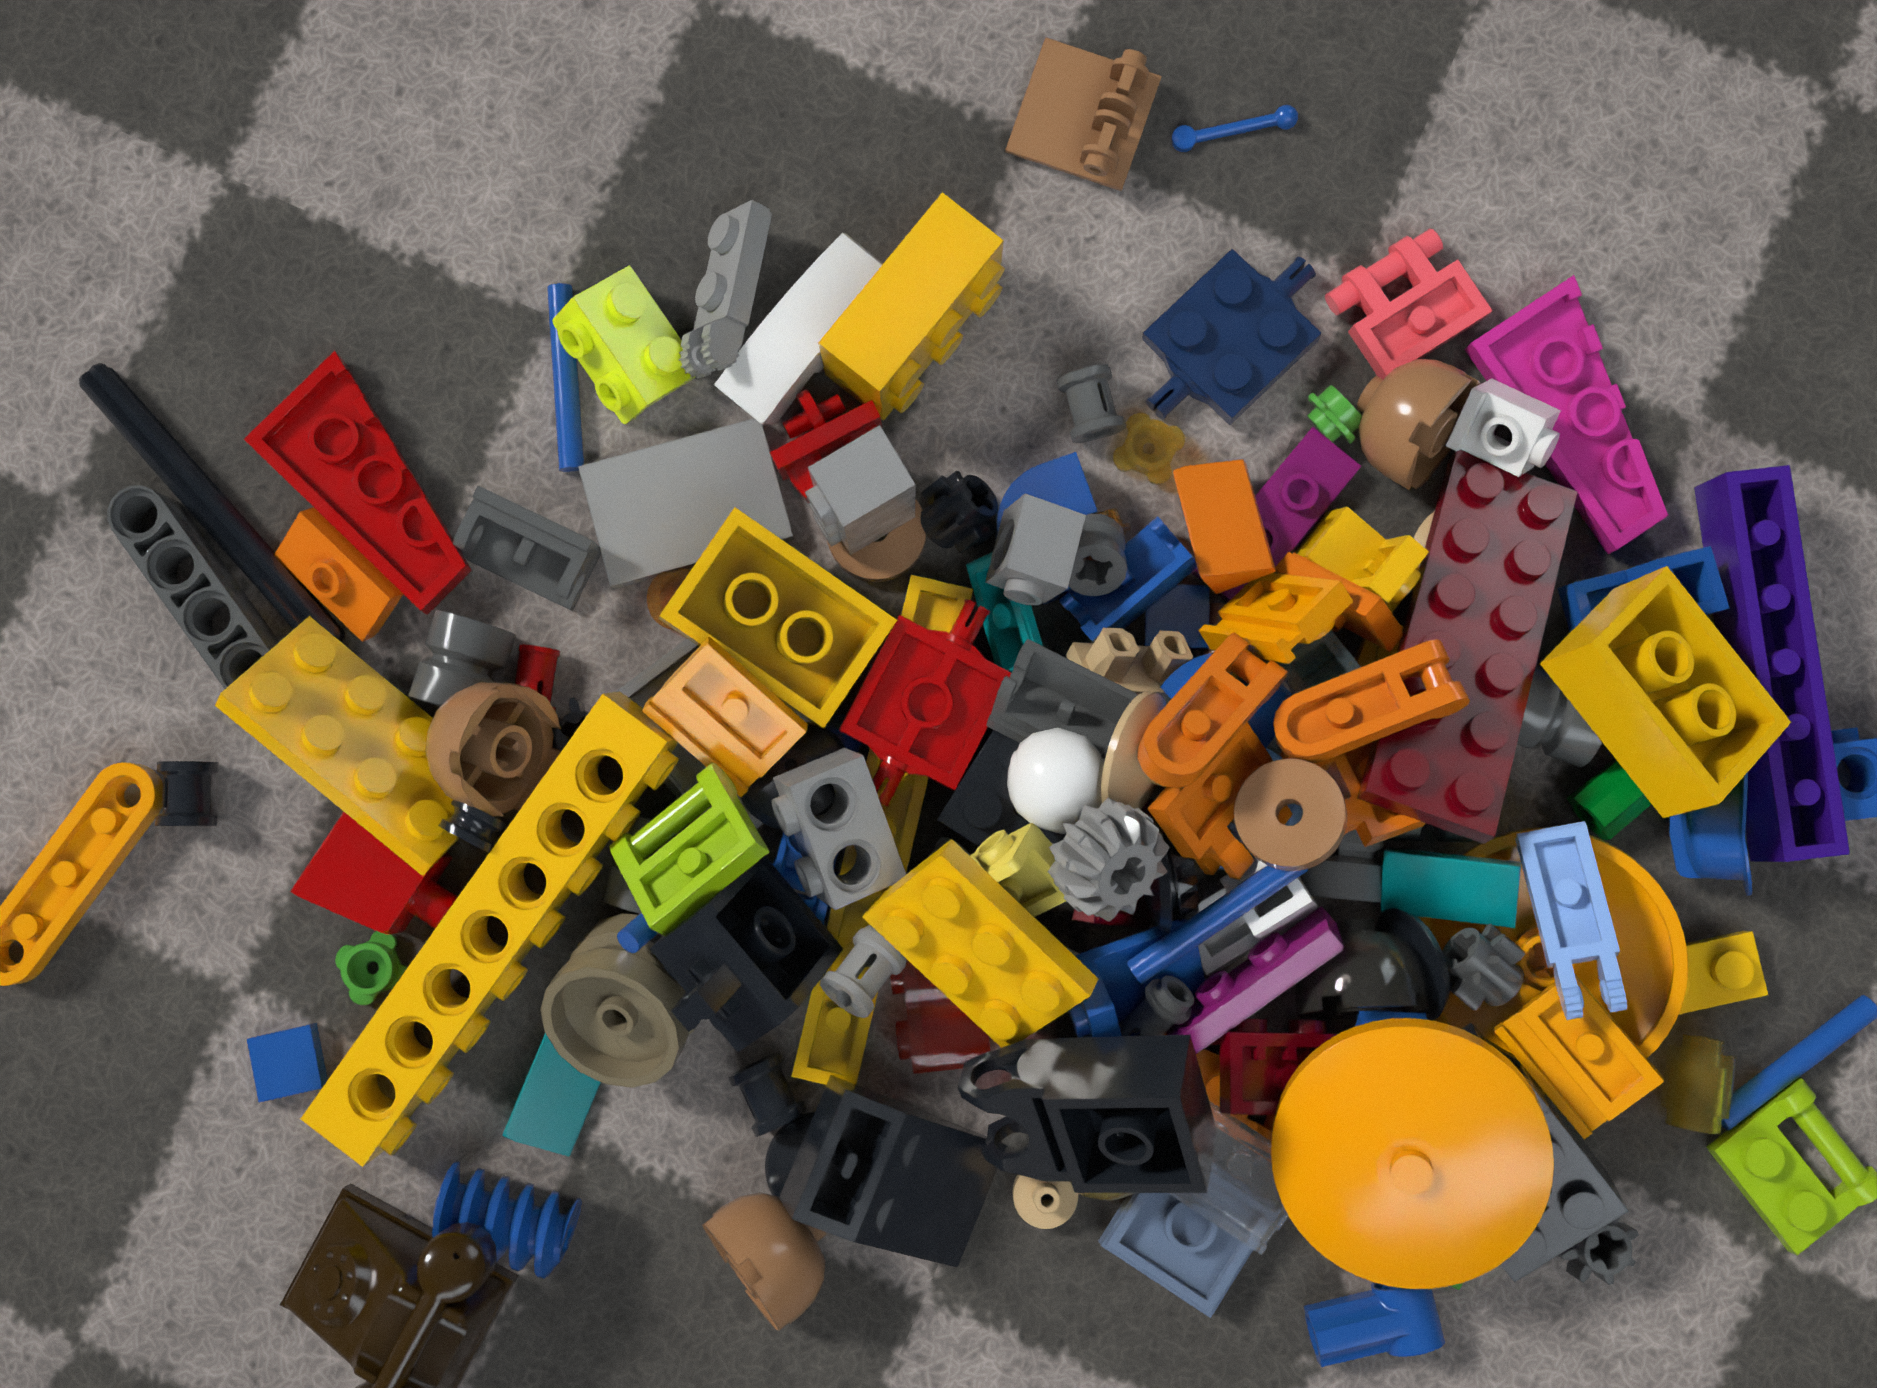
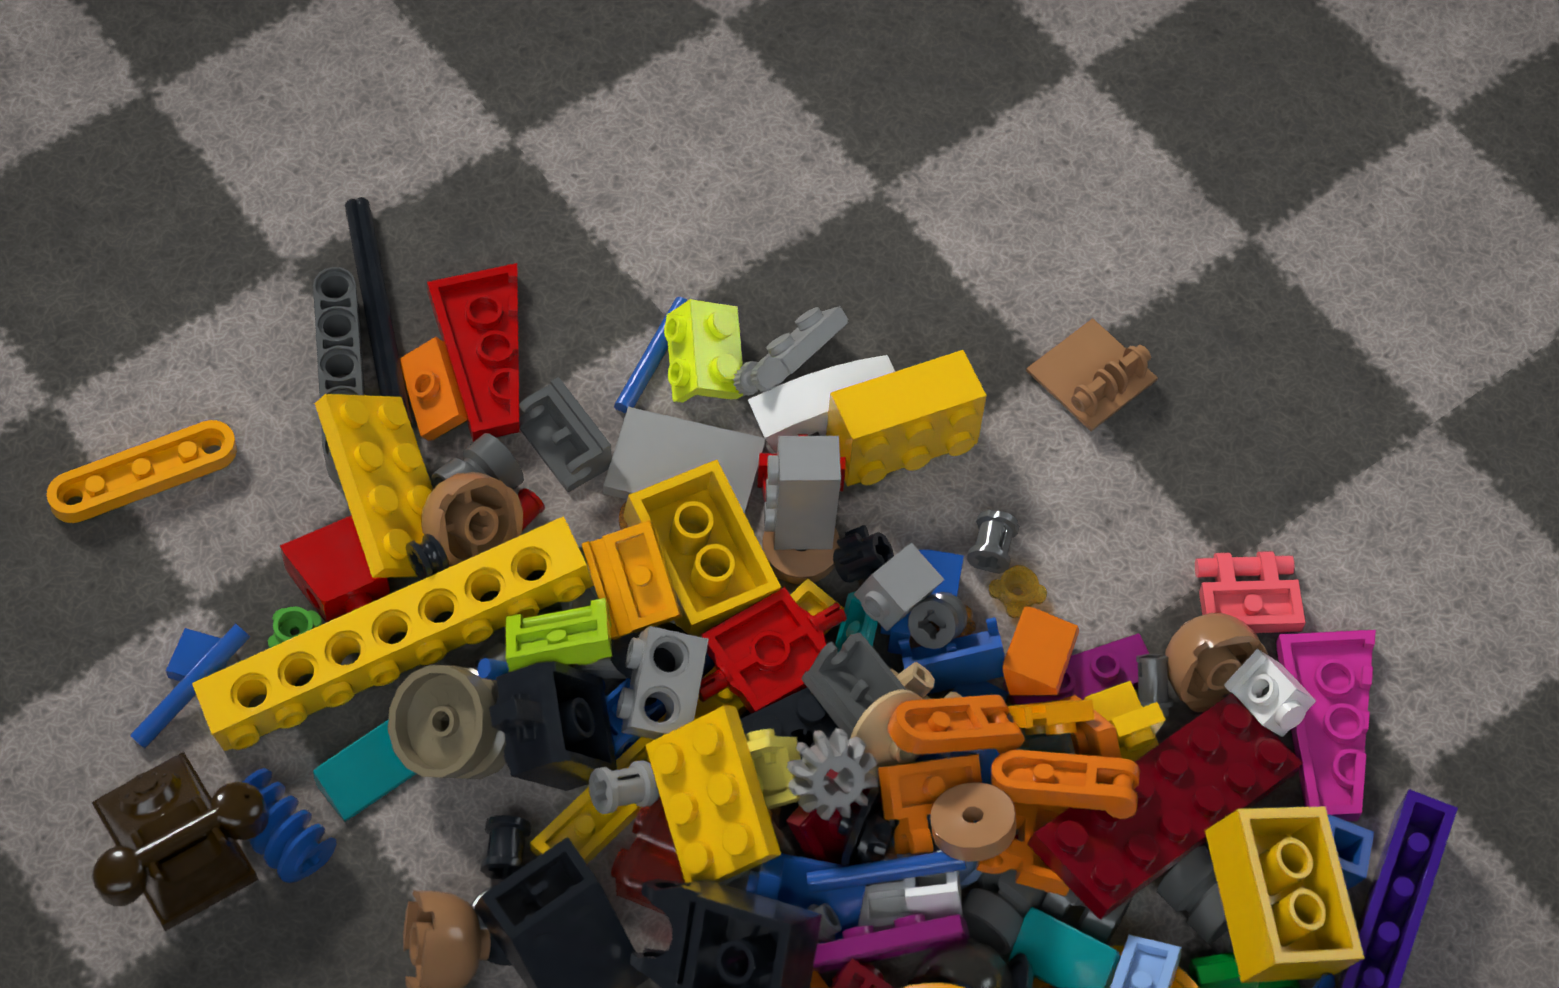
camera: 25 degrees right, 25 degrees down
black bush [155,761,219,826] -> none
white hair [1007,728,1105,834] -> none
dark blue plate [1142,249,1321,425] -> none
blue hinge [1172,105,1298,152] -> none
bright green plate [1307,385,1362,444] -> none
none -> blue bar [130,624,250,749]
none -> dark grey pin [1136,654,1174,717]

